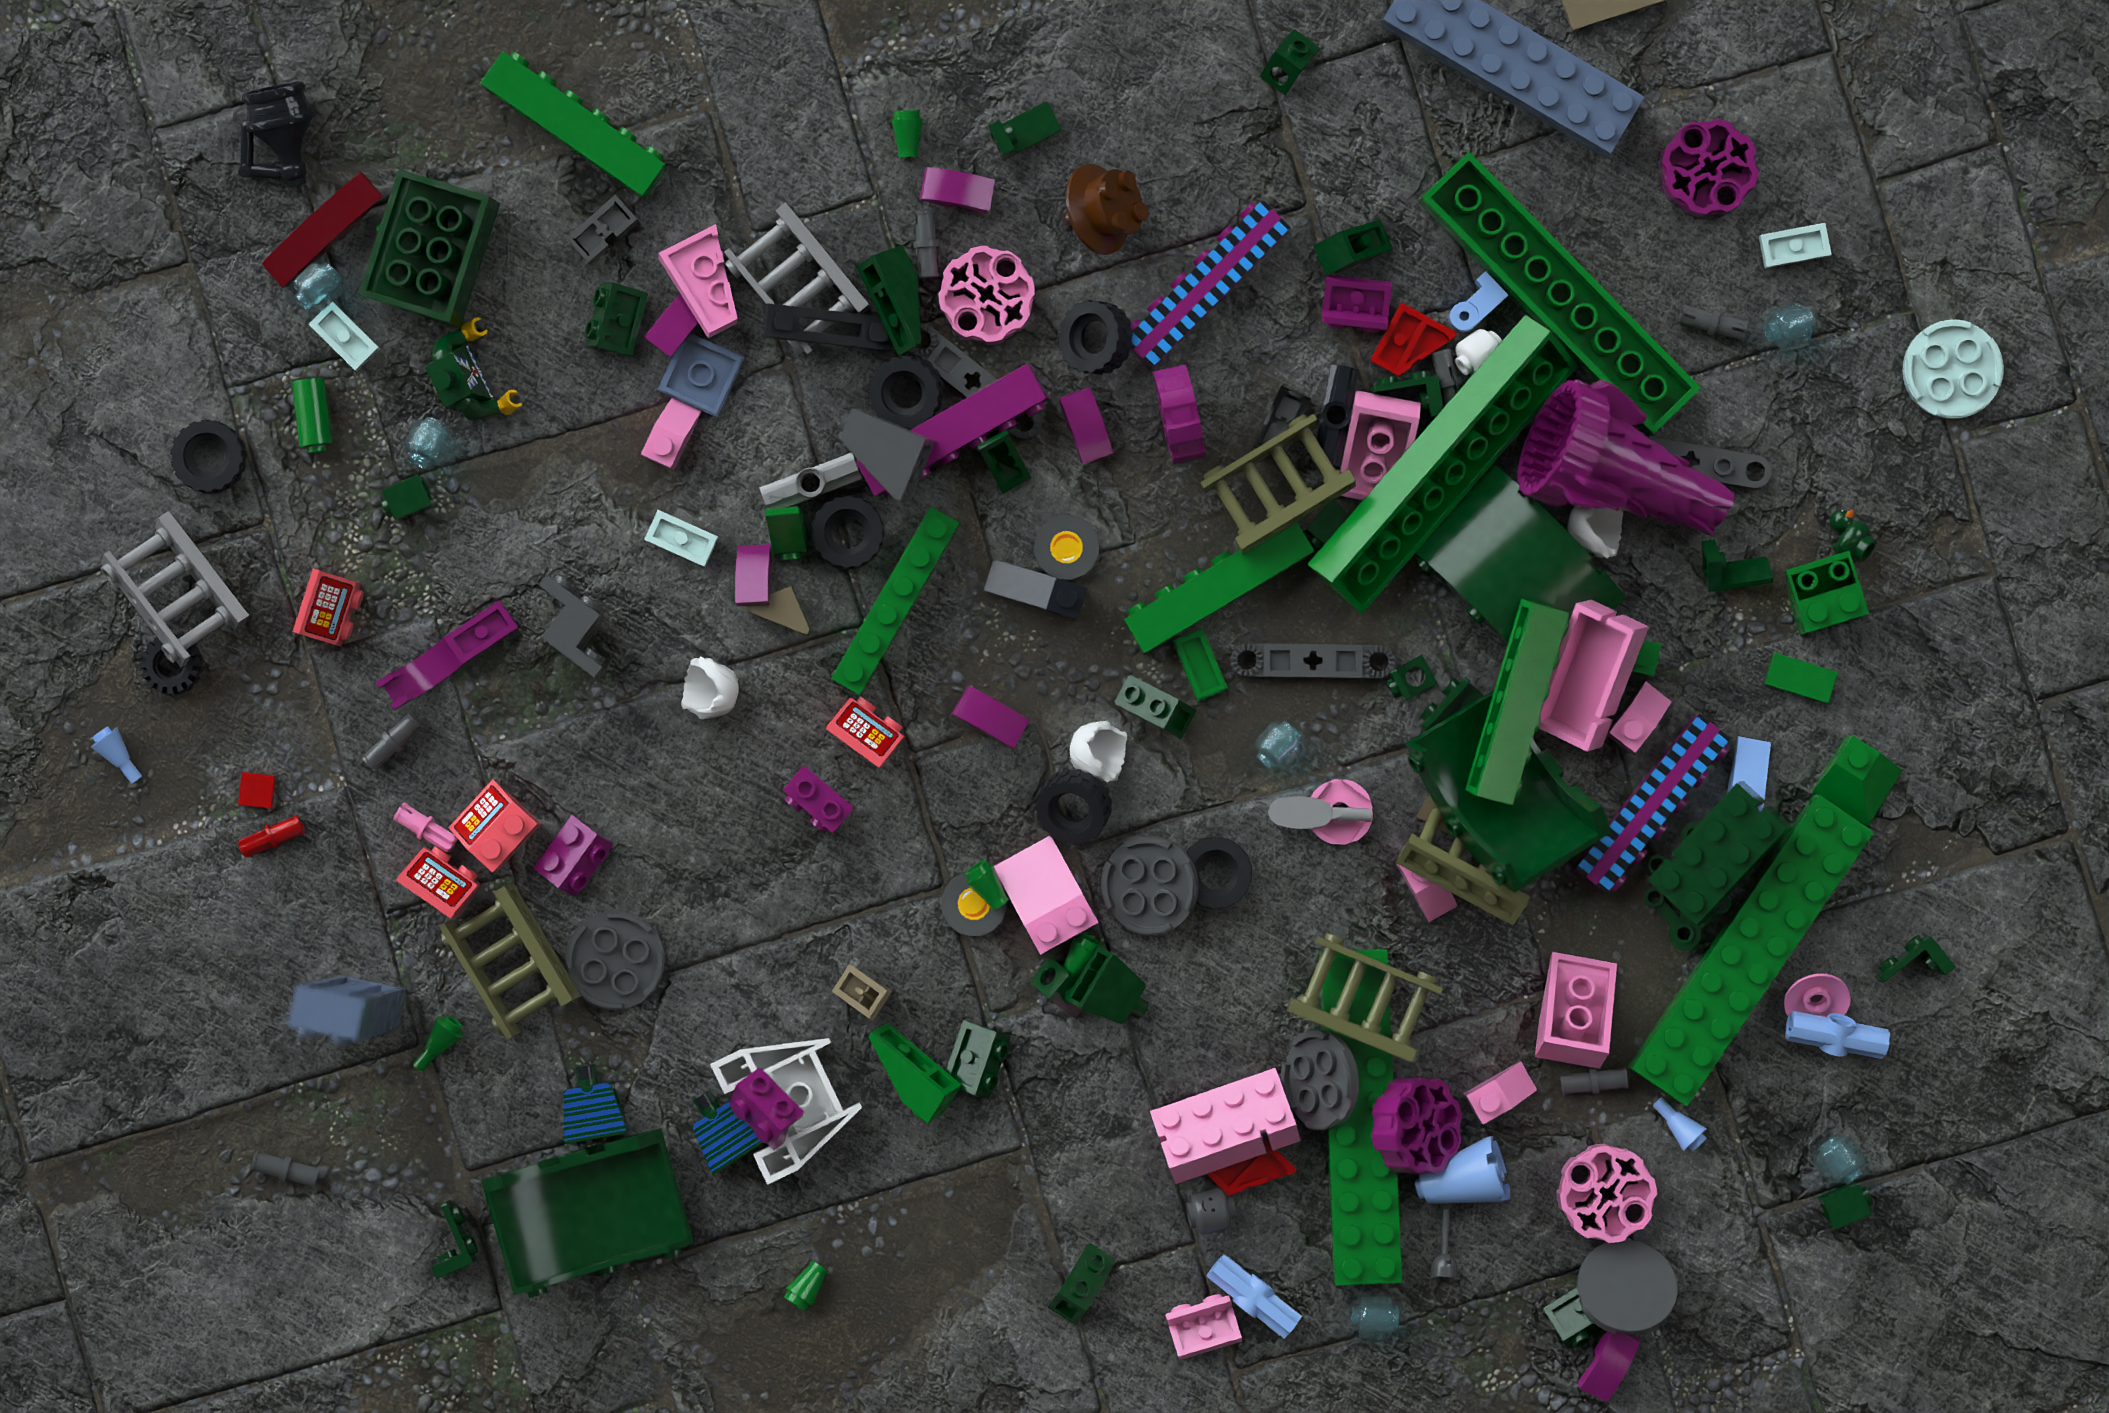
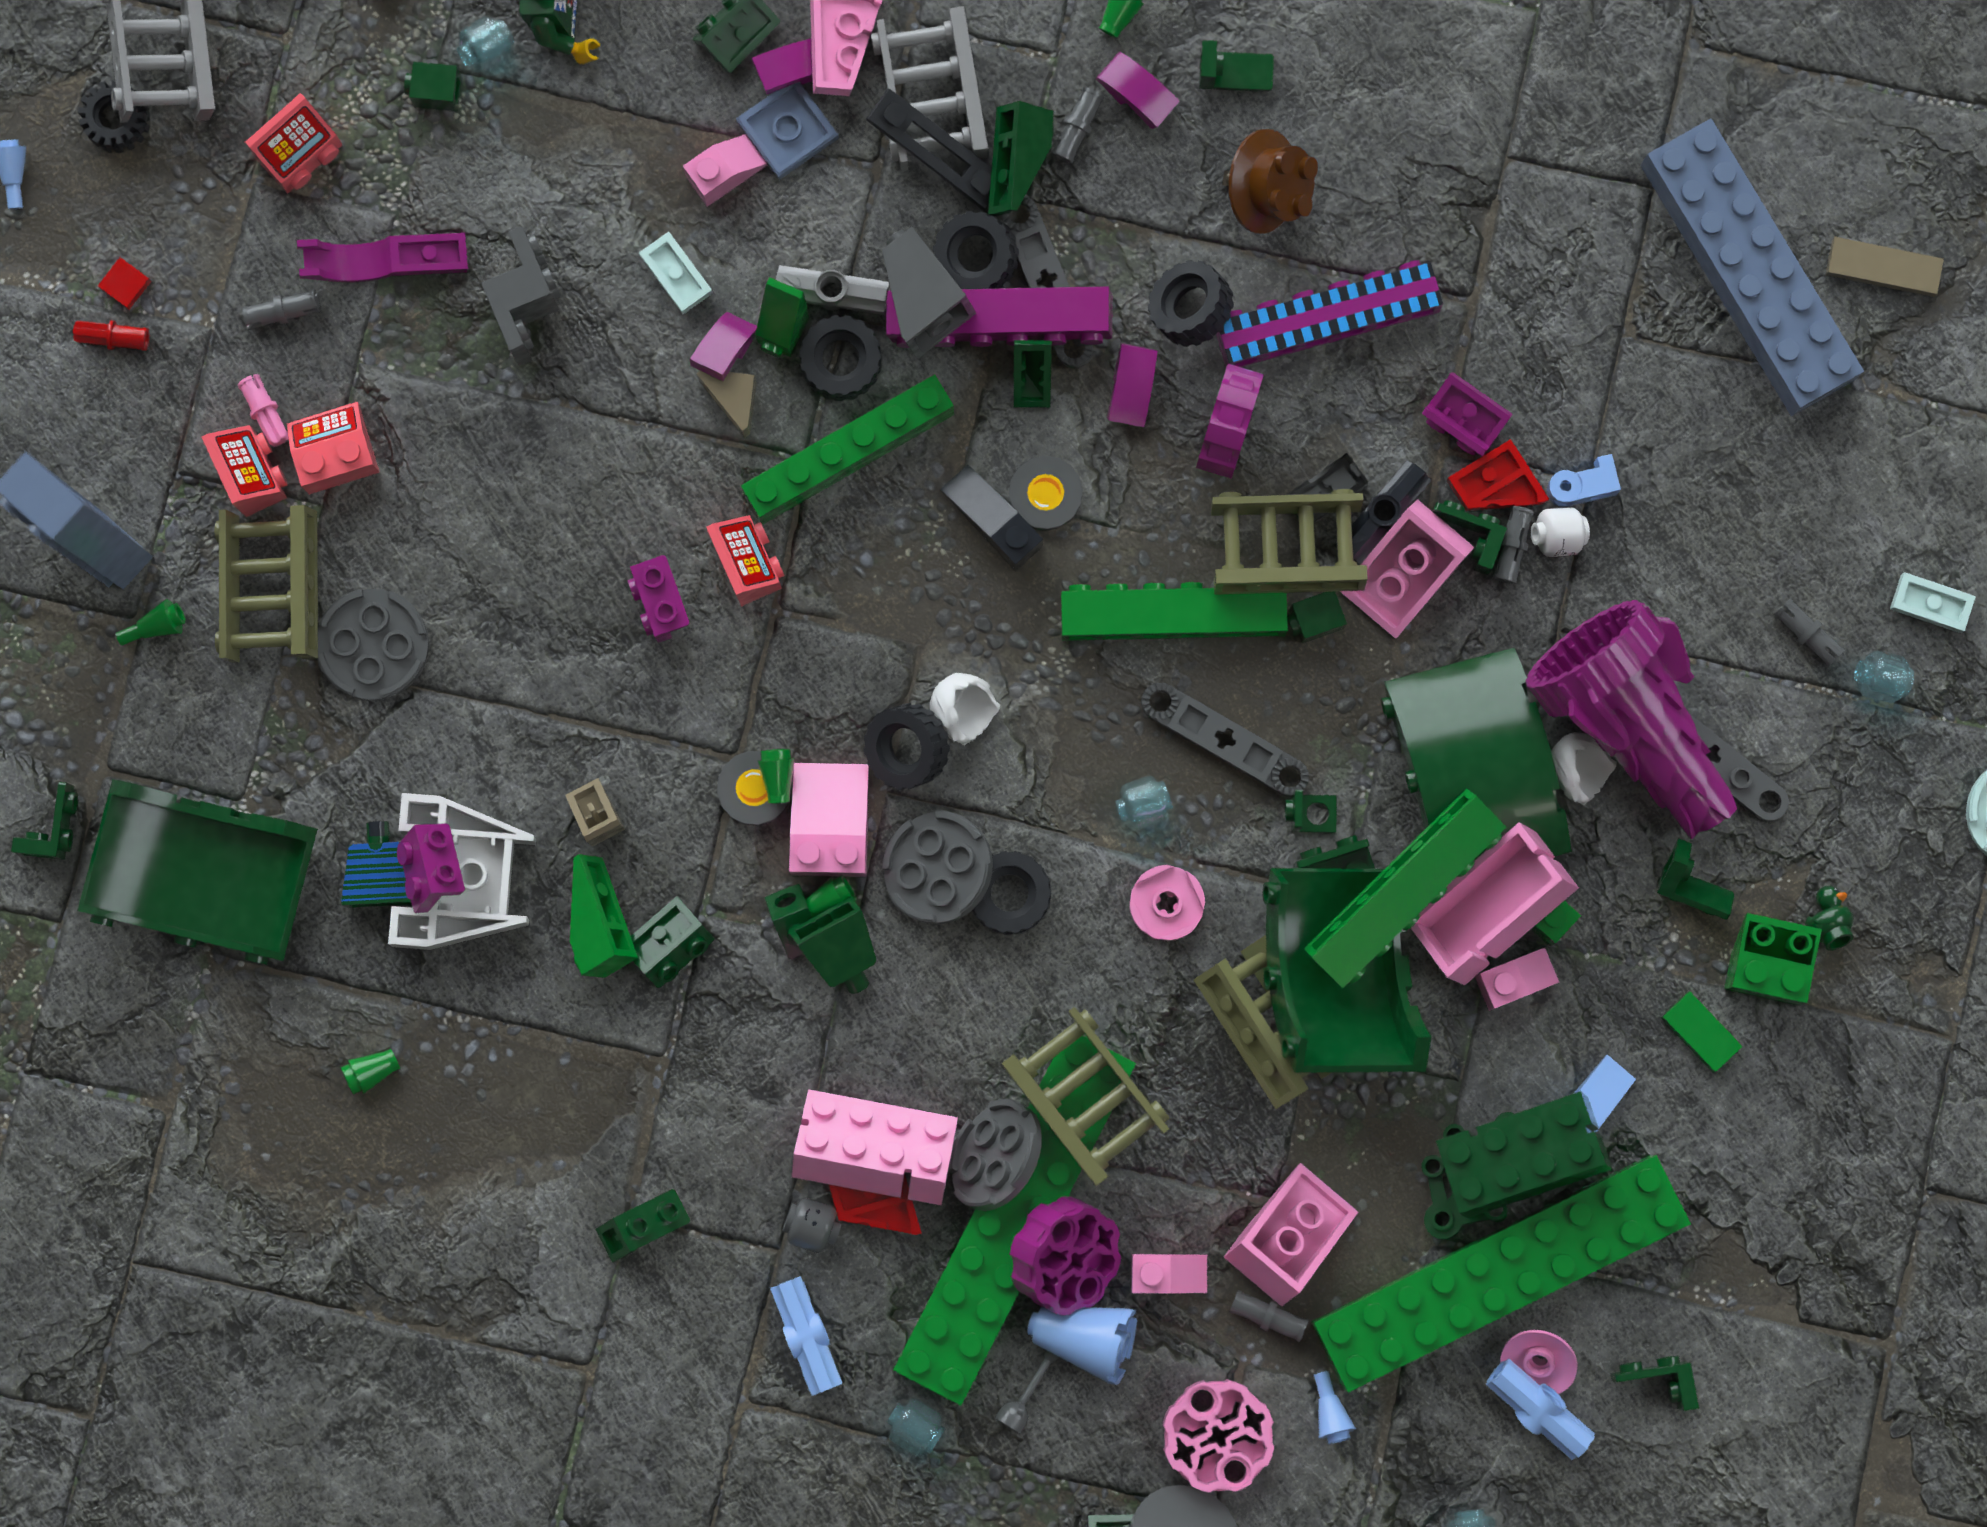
camera: 25 degrees right, 5 degrees down
magenta bracket [534,815,613,897] -> none
torso [564,1064,630,1144] -> none
white hair [681,656,739,719] -> none
bright pink connector [938,246,1035,345] -> none
magenta slope [952,686,1030,749] -> none
dark green bracket [1115,675,1197,739] -> none
bright pink bracket [1166,1294,1243,1360] -> none
green tile [1172,628,1228,702] -> none
dark green bracket [1260,29,1320,95] -> none
light grey piece [1268,796,1372,829] -> none
green brick [1307,315,1578,614] -> none
dark green slope [1313,219,1393,276] -> none
bright pink slope [1396,864,1457,922] -> none
green brick [1419,152,1701,437] -> none
brick [1572,713,1731,894] -> none
magenta connector [1658,119,1759,219] -> none
green slope [1811,735,1903,827] -> none

